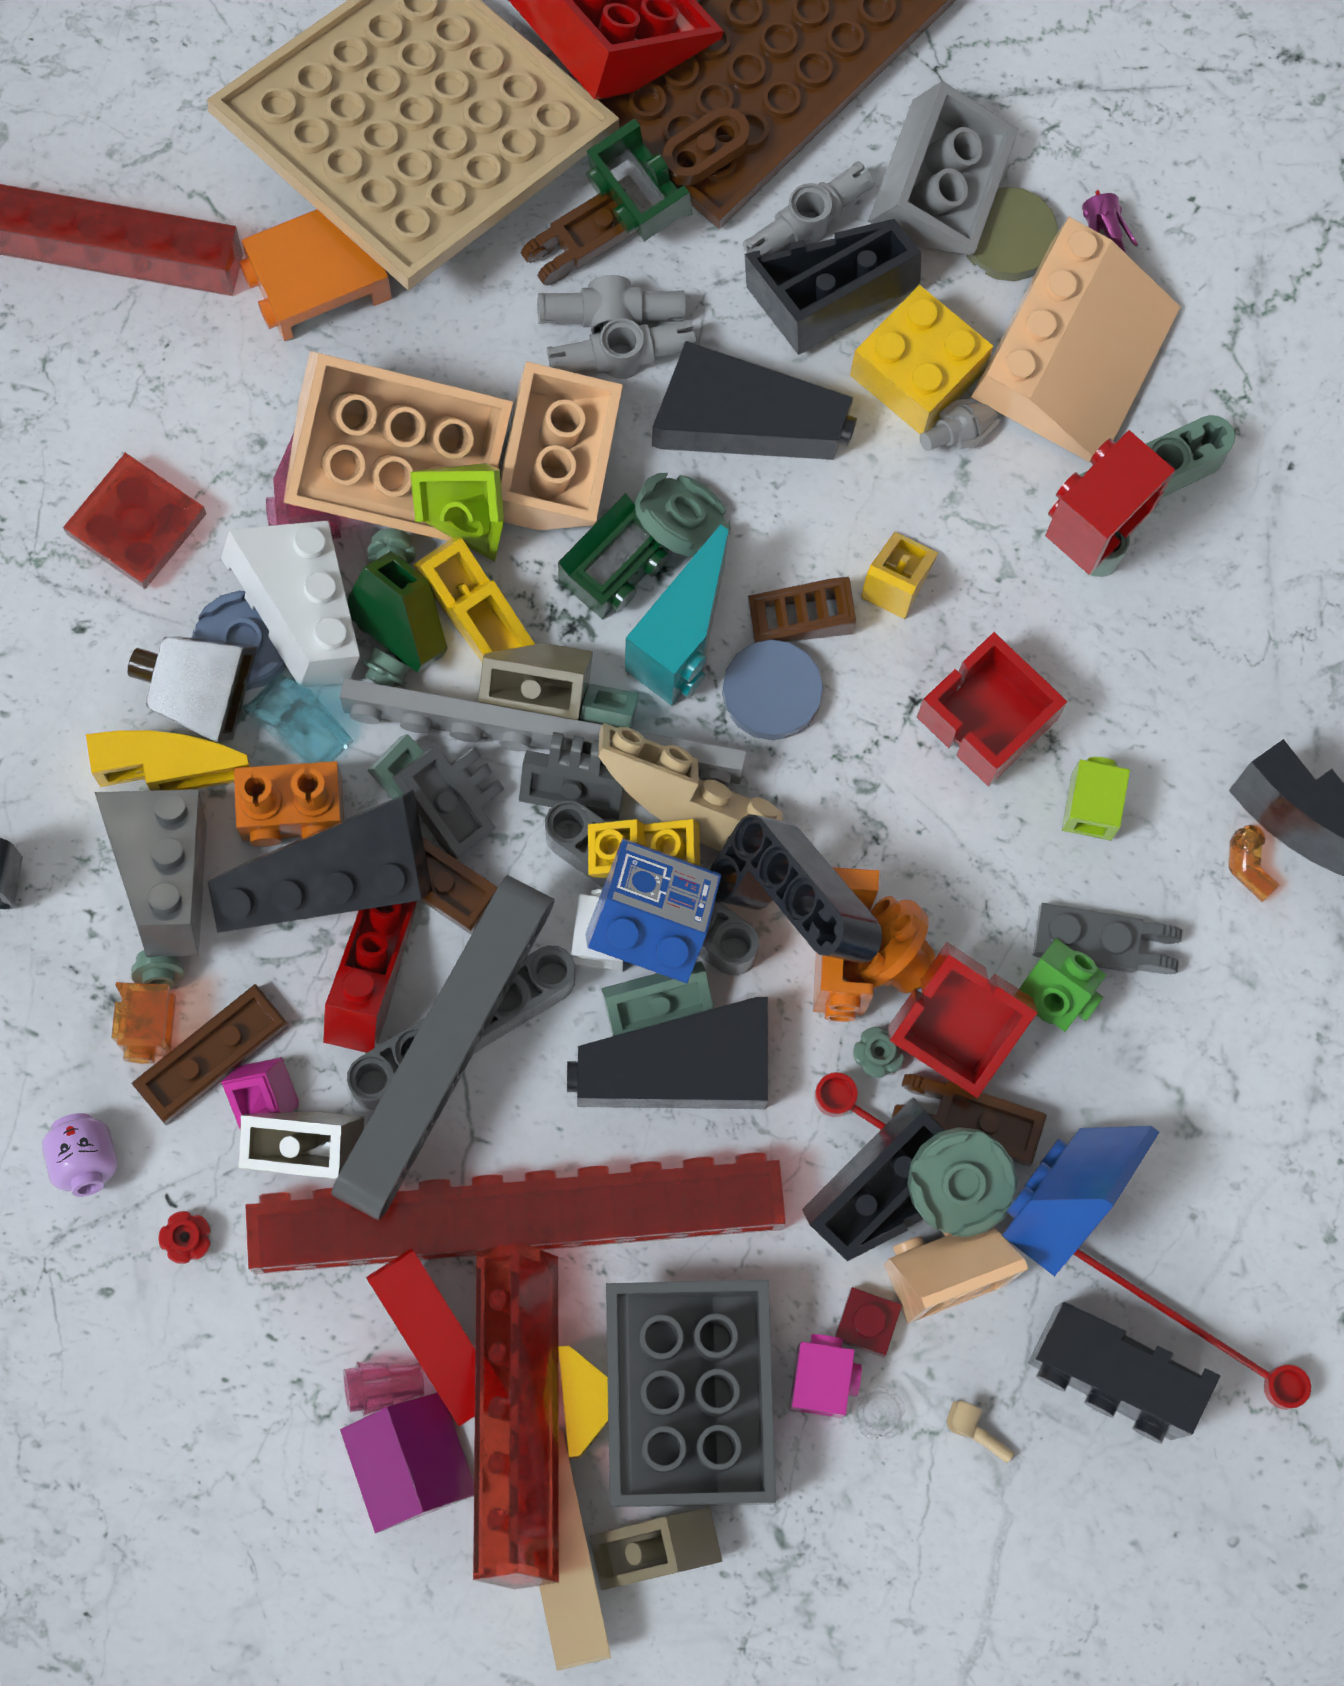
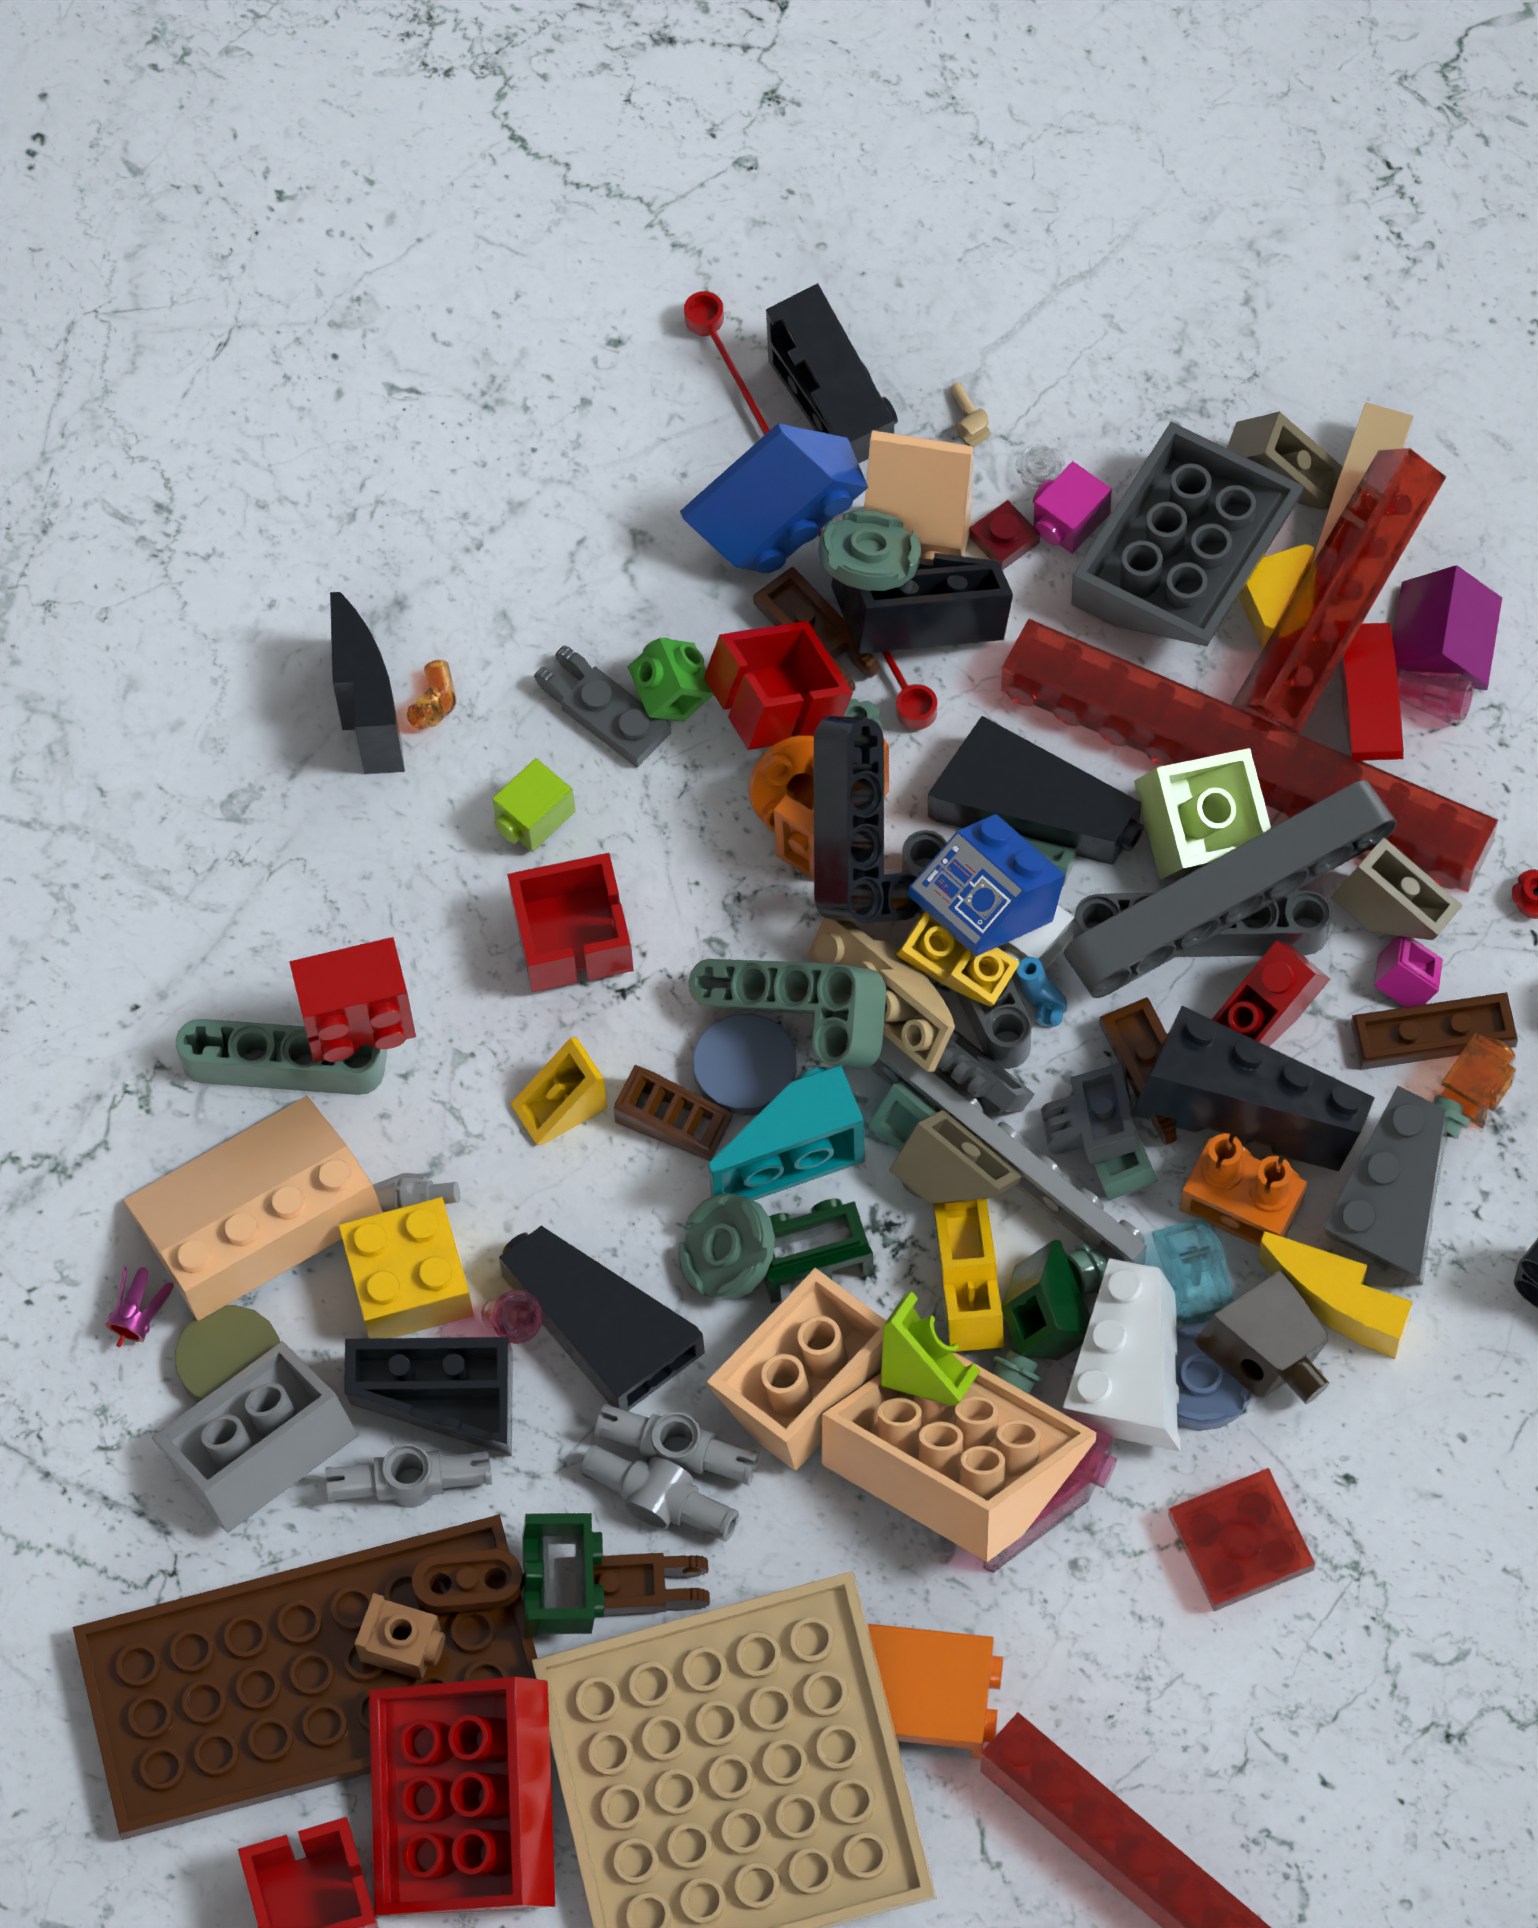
camera: 140 degrees left, 10 degrees down
none -> medium nougat brick [355,1593,446,1680]
none -> clear pink cone [481,1290,543,1344]
none -> sand green beam [688,959,886,1069]
none -> dark azure arm [1017,957,1067,1027]
none -> yellowish green slope [1134,748,1271,880]

